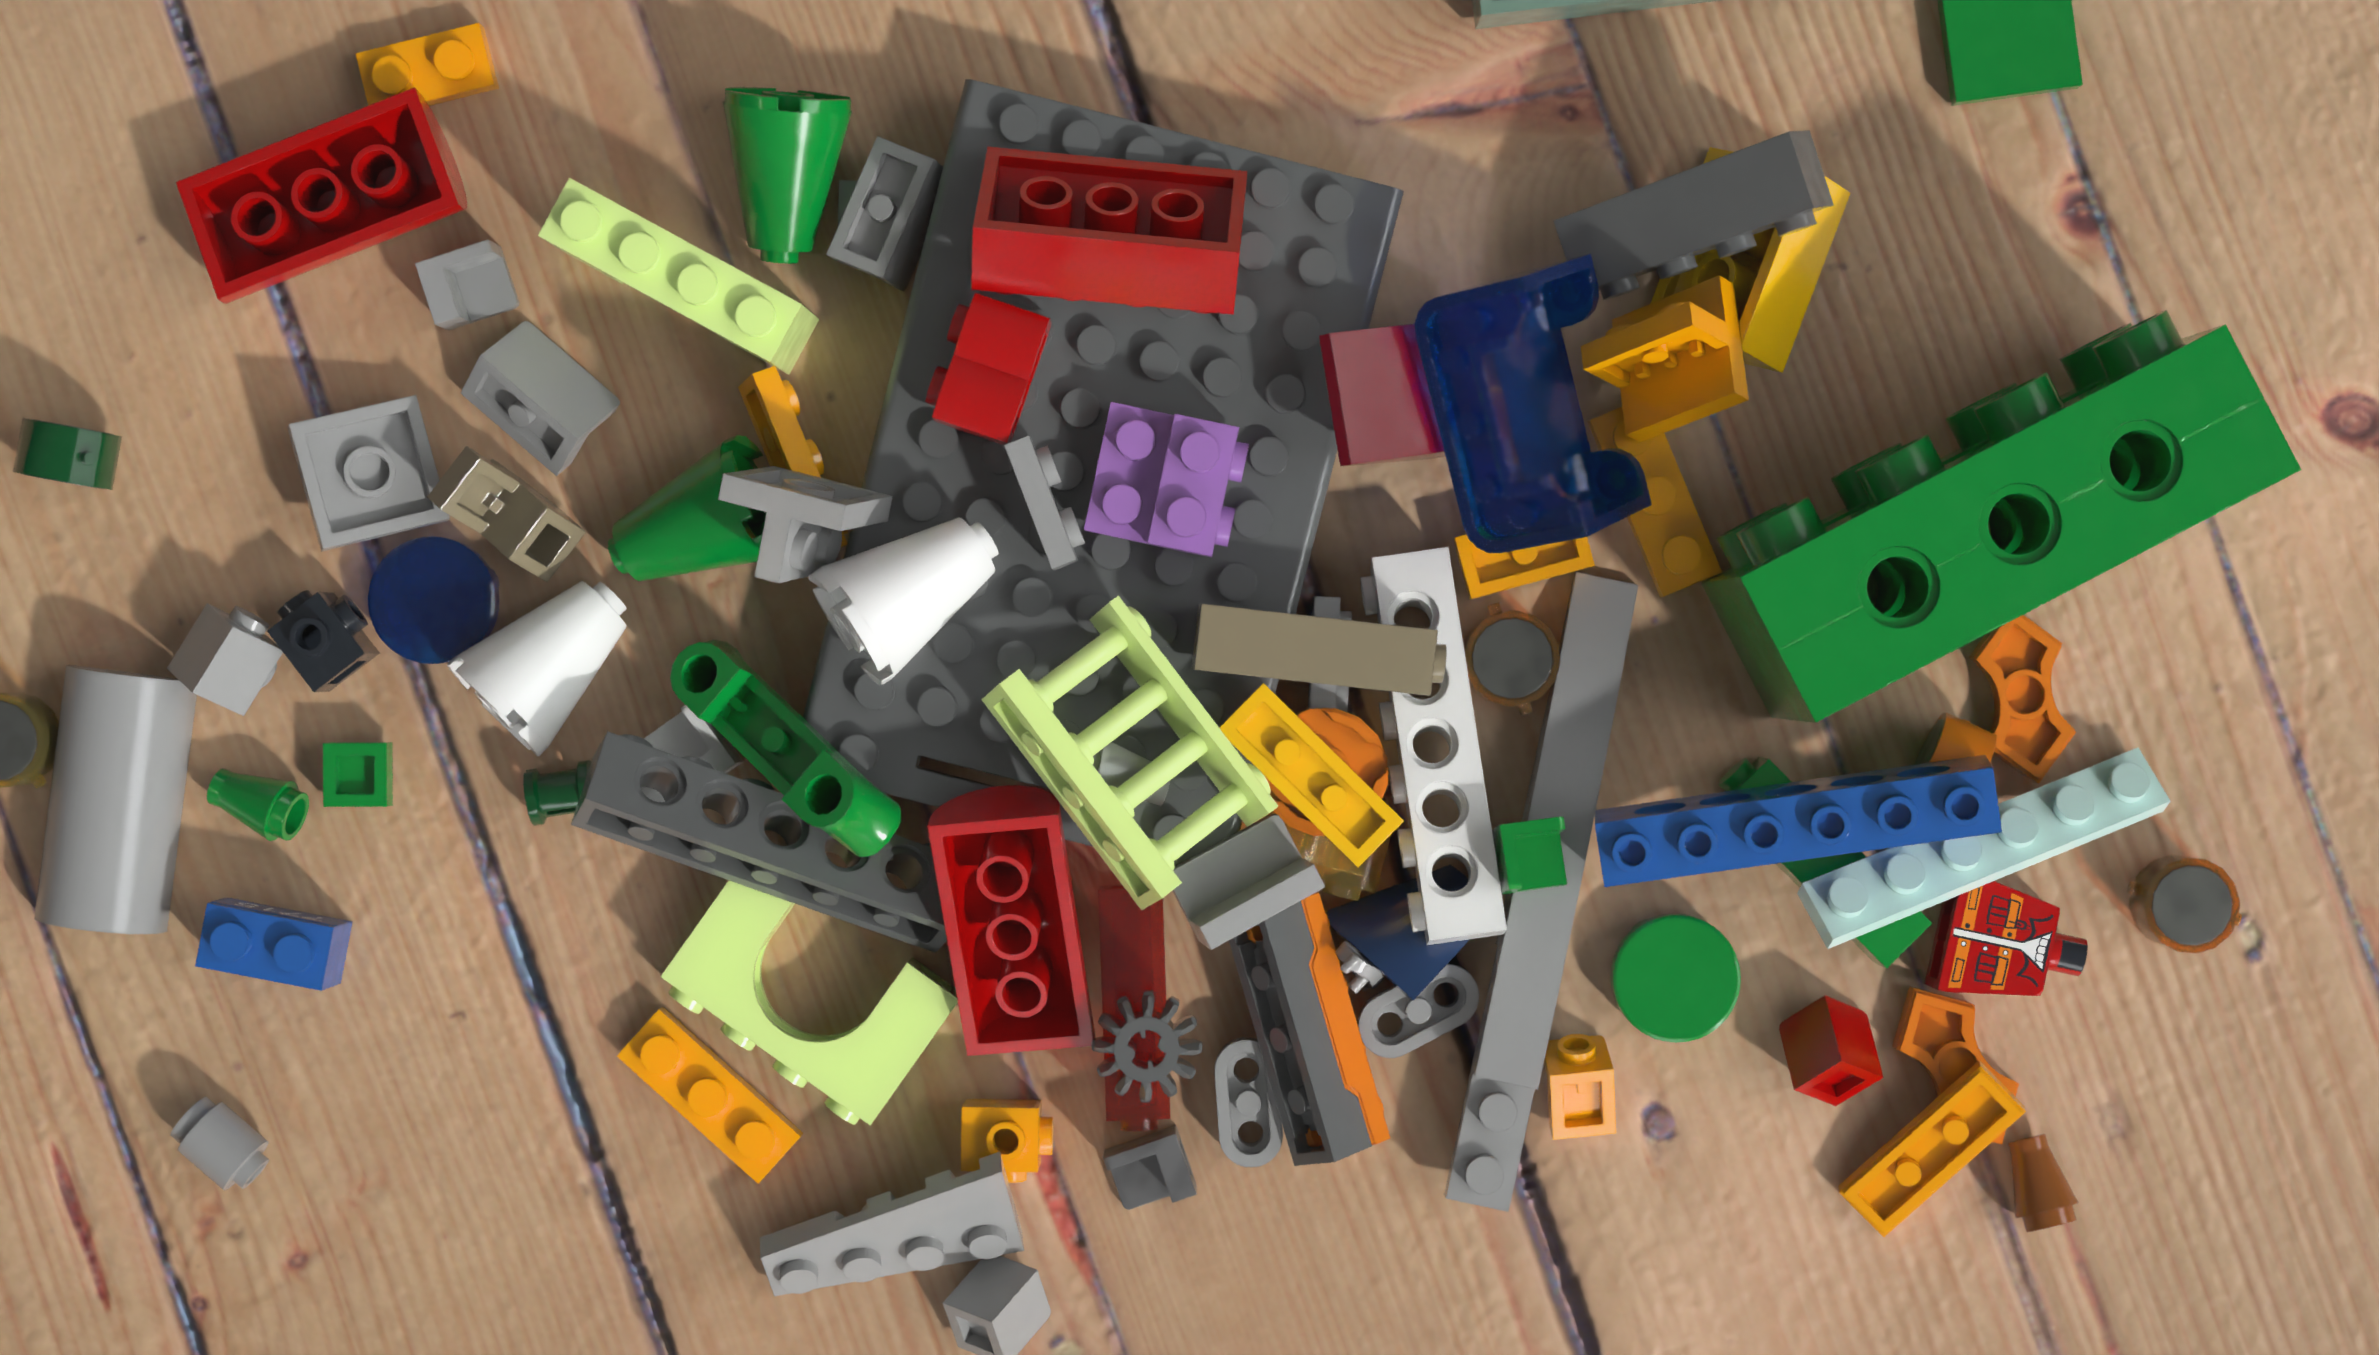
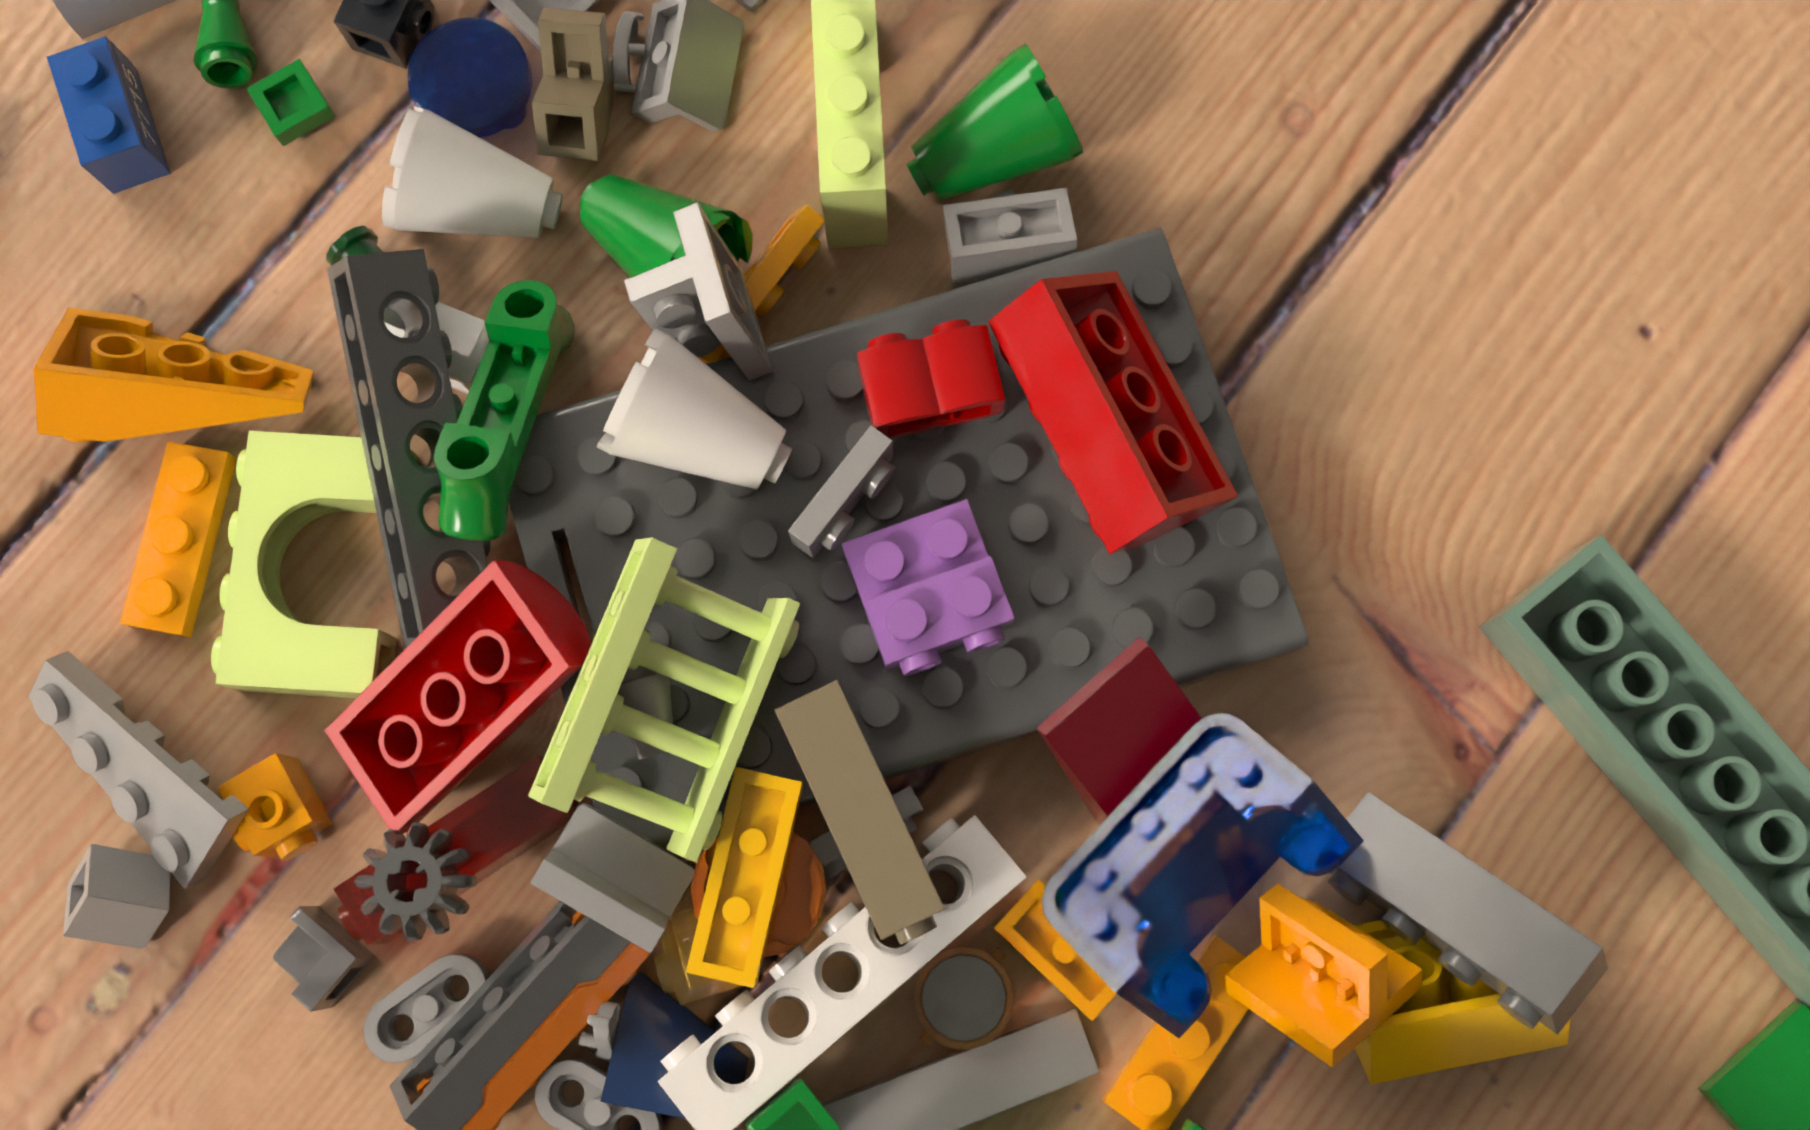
camera: 65 degrees right, 10 degrees down
none -> light orange wedge [33,307,314,442]
none -> light grey piece [613,11,646,93]

